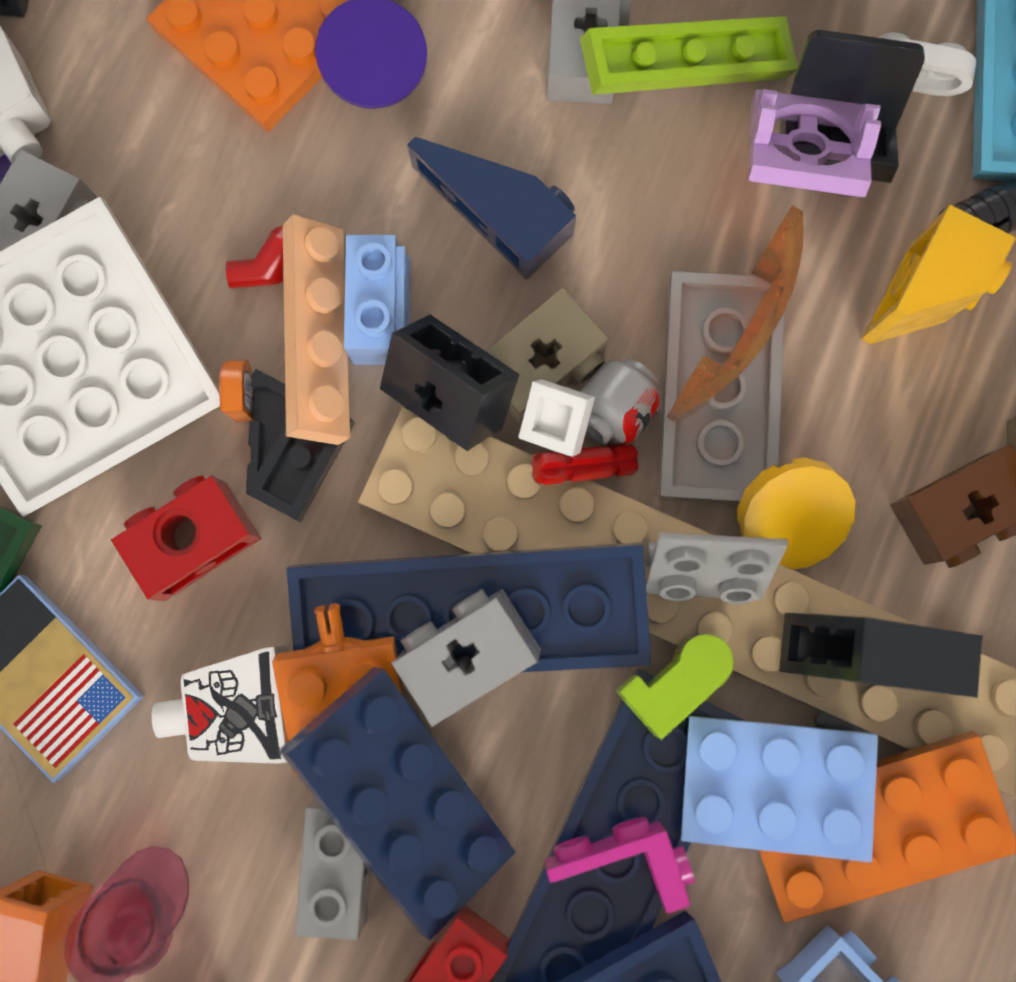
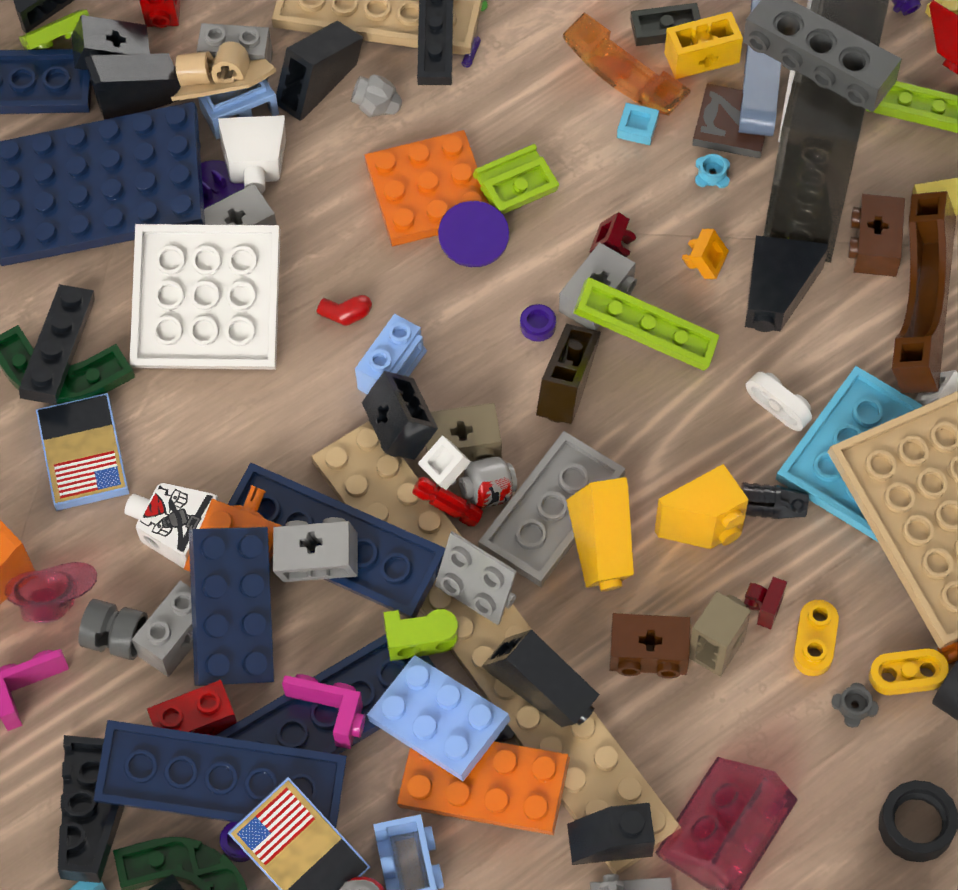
camera: 30 degrees right, 20 degrees down
red brick [111,475,261,601] -> none
orange tile [219,360,254,422] -> none
black wing [246,369,355,523] -> none
light nougat plate [283,214,350,445] -> none
dark blue slope [407,137,576,280] -> none
clear orange slope [667,205,804,423] -> none
yellow tile [737,457,856,570] -> none
lavender piece [748,89,881,197] -> none
black bracket [780,30,925,183] -> none
none -> dark grey wheel [78,599,148,660]
none -> dark purple tile [520,304,556,342]
none -> dark brown slope [536,324,601,424]
none -> yellow slope [566,477,634,592]

